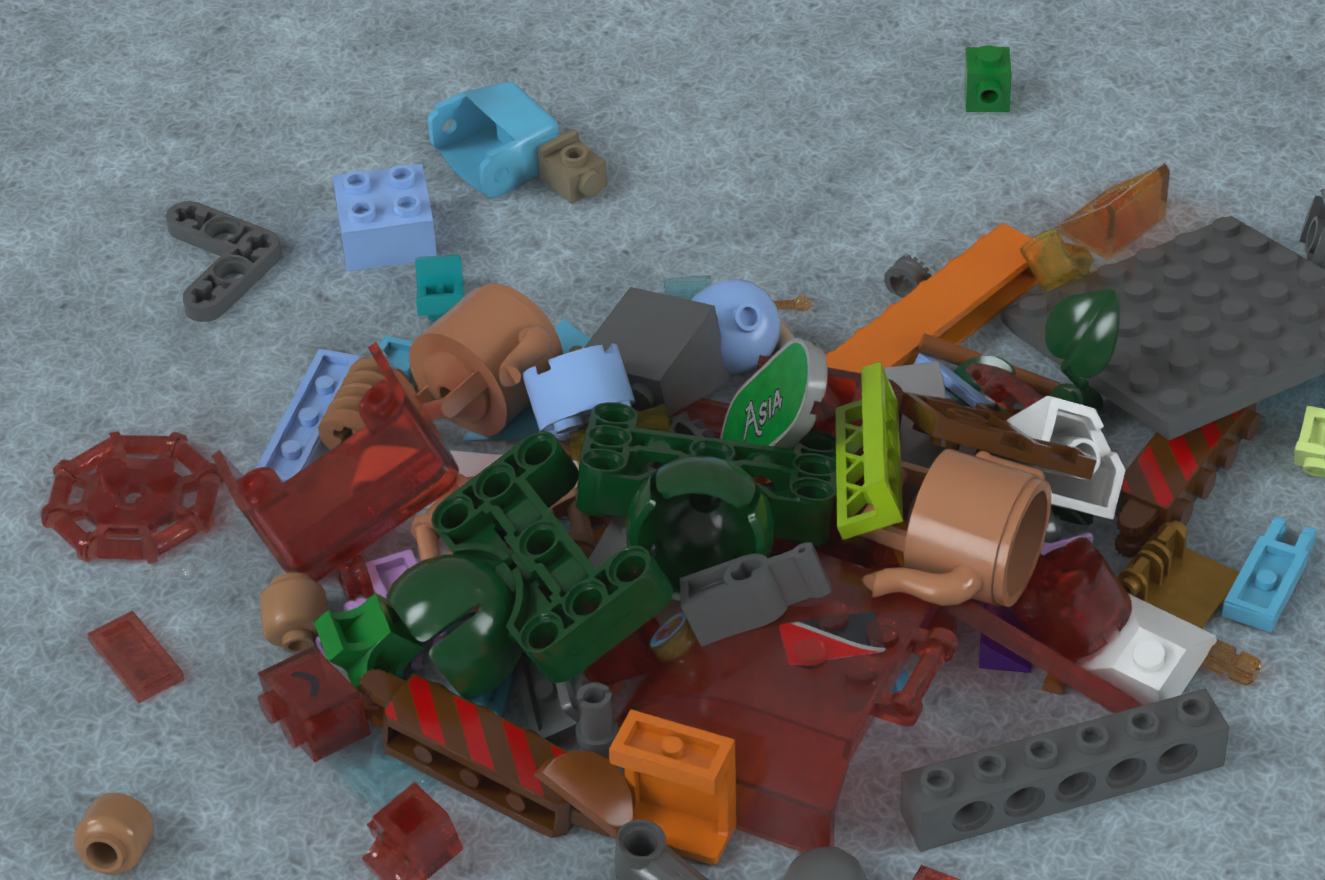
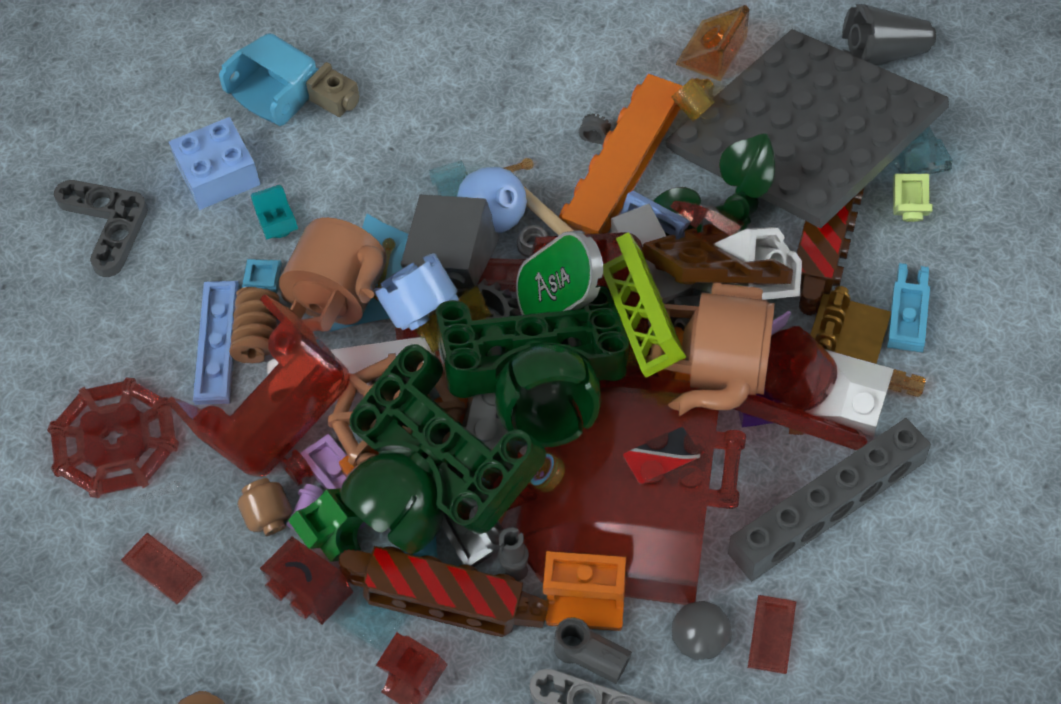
camera: 15 degrees left, 15 degrees up
dark orange tile [534,750,633,839] -> none
dark grey piece [680,543,832,647] -> none
dark orange bar [917,333,1060,396] -> none

